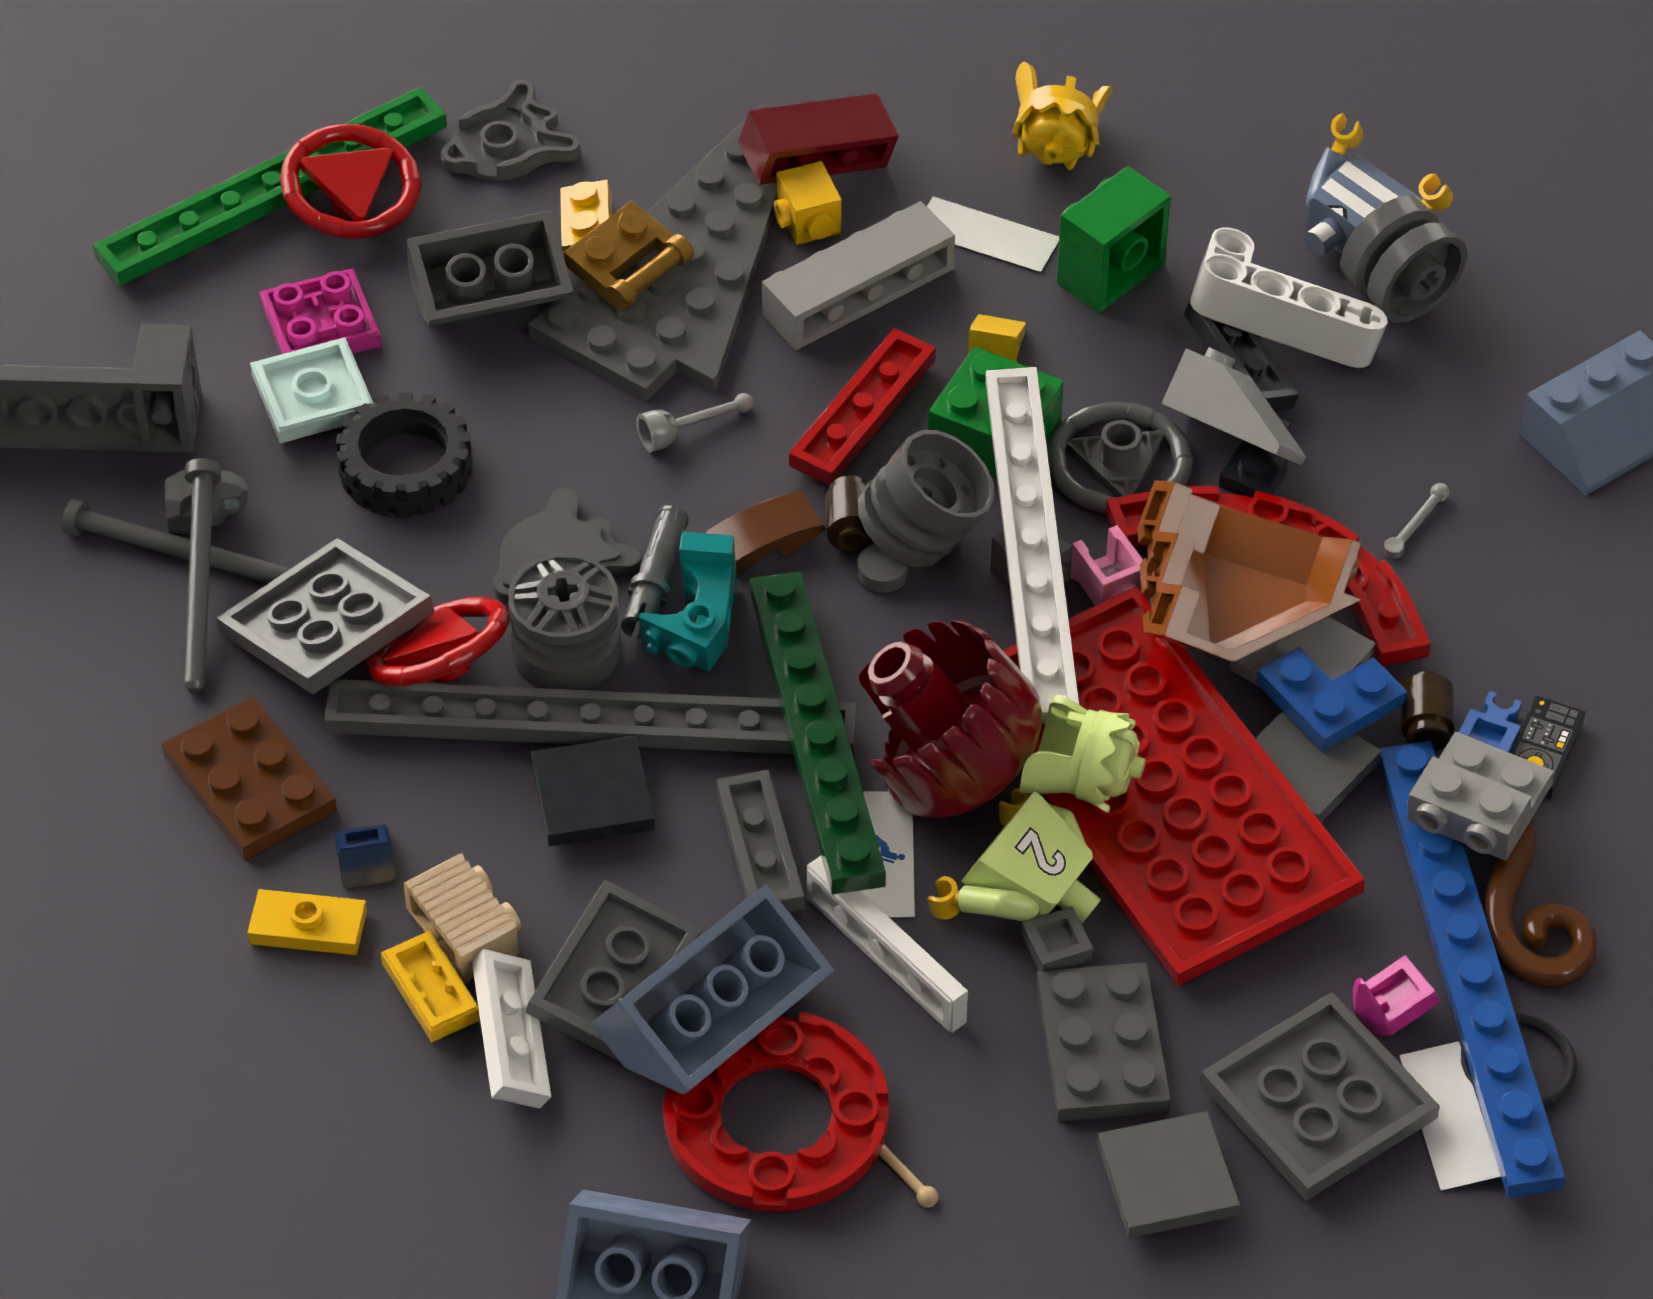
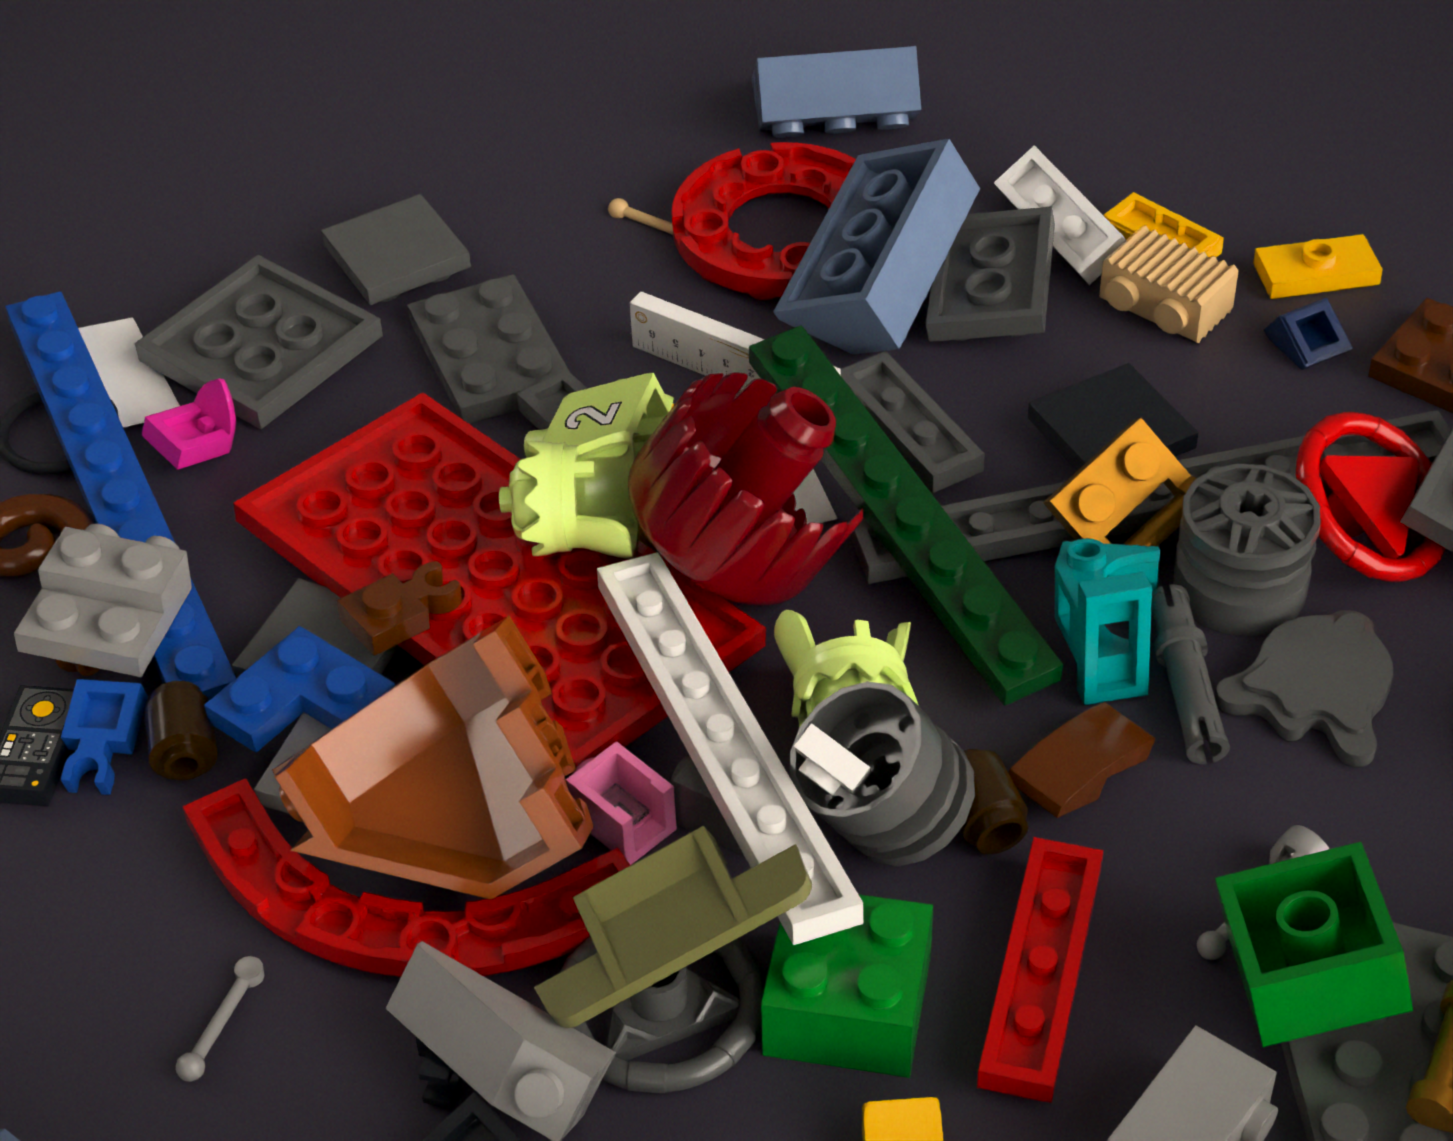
camera: 165 degrees right, 5 degrees down
none -> reddish brown plate [337,561,462,656]
none -> olive plate [534,826,812,1028]
none -> yellowish green hat [774,610,918,727]
none -> white plate [794,723,871,796]
none -> plate [1043,418,1197,547]
none -> green brick [1215,842,1413,1047]

